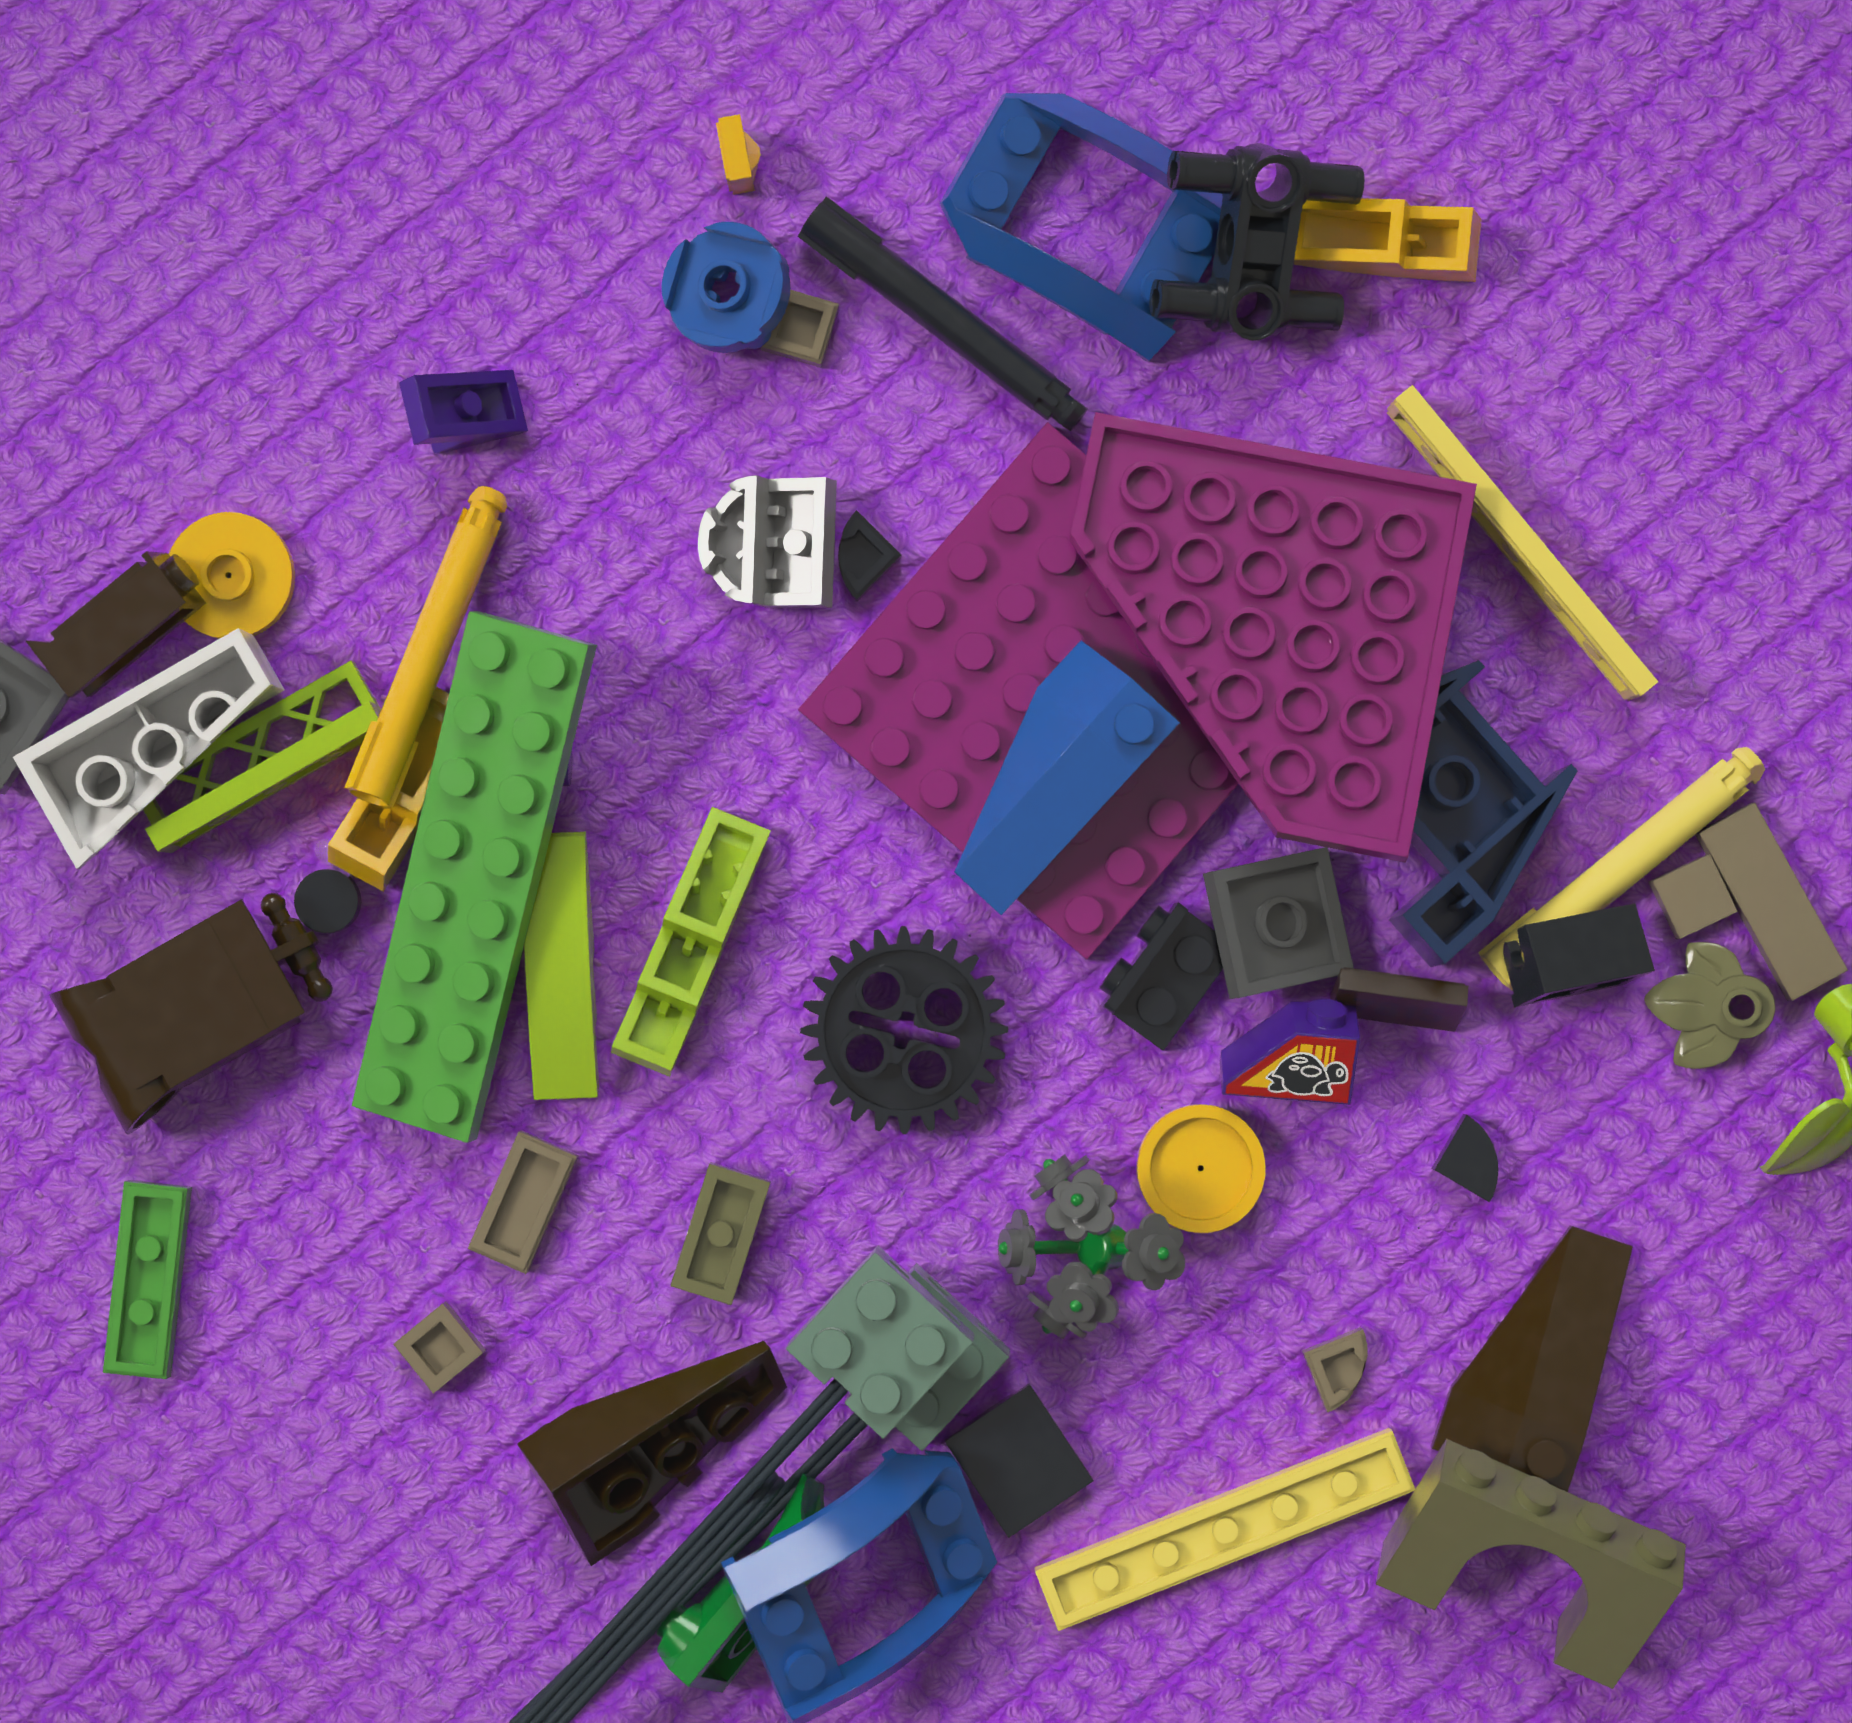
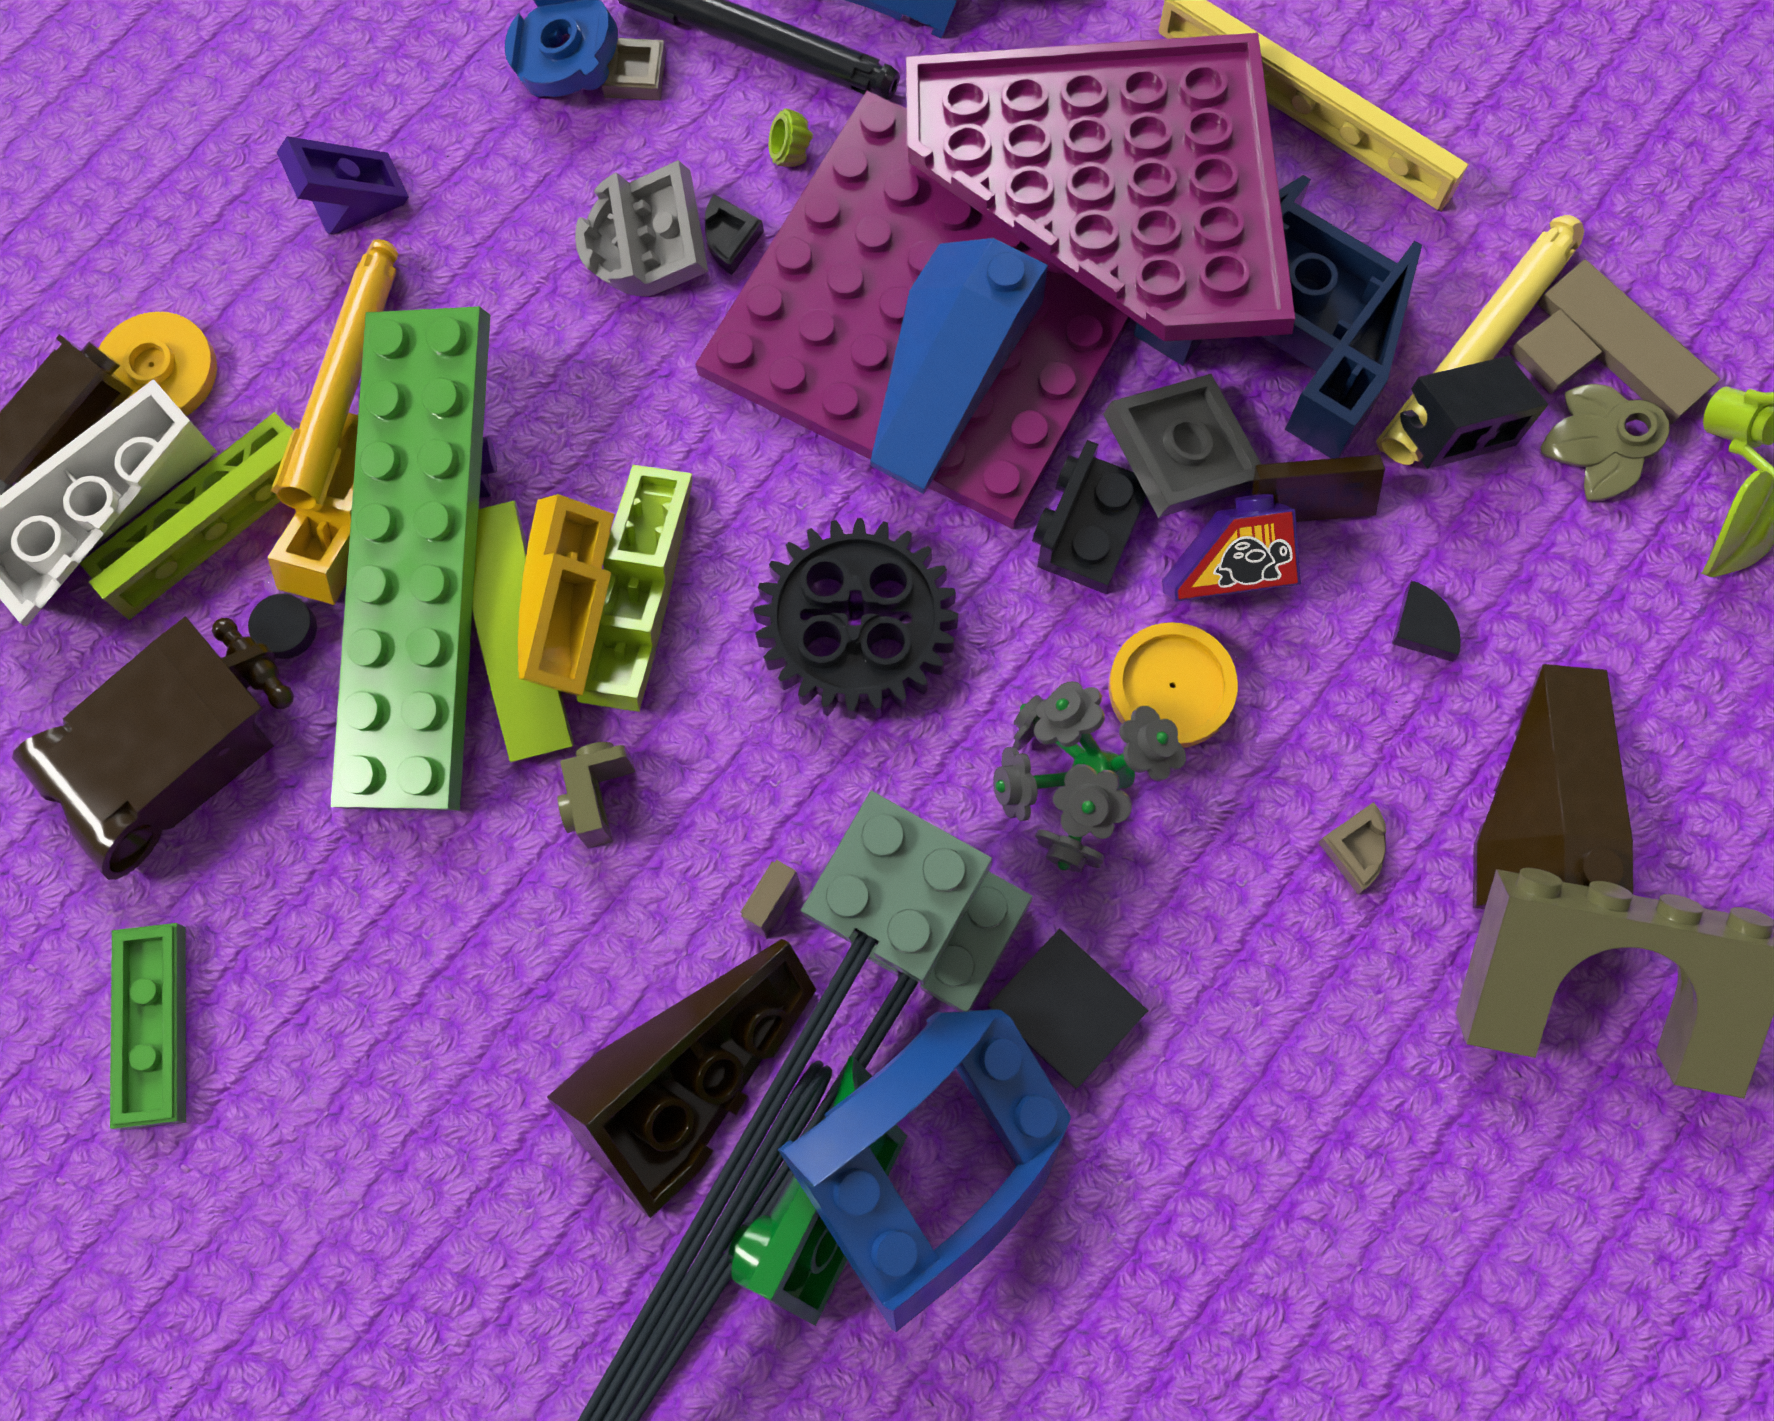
camera: 10 degrees left, 15 degrees down
dark tan tile [393,1301,486,1394] -> none
dark tan tile [468,1130,579,1274] -> none
olive plate [670,1162,771,1305] -> none
light yellow tile [1034,1428,1415,1631] -> none
none -> yellow slope [518,494,614,696]
none -> olive bracket [557,742,635,848]
none -> dark tan tile [741,859,800,939]
none -> lime piece [768,108,813,167]

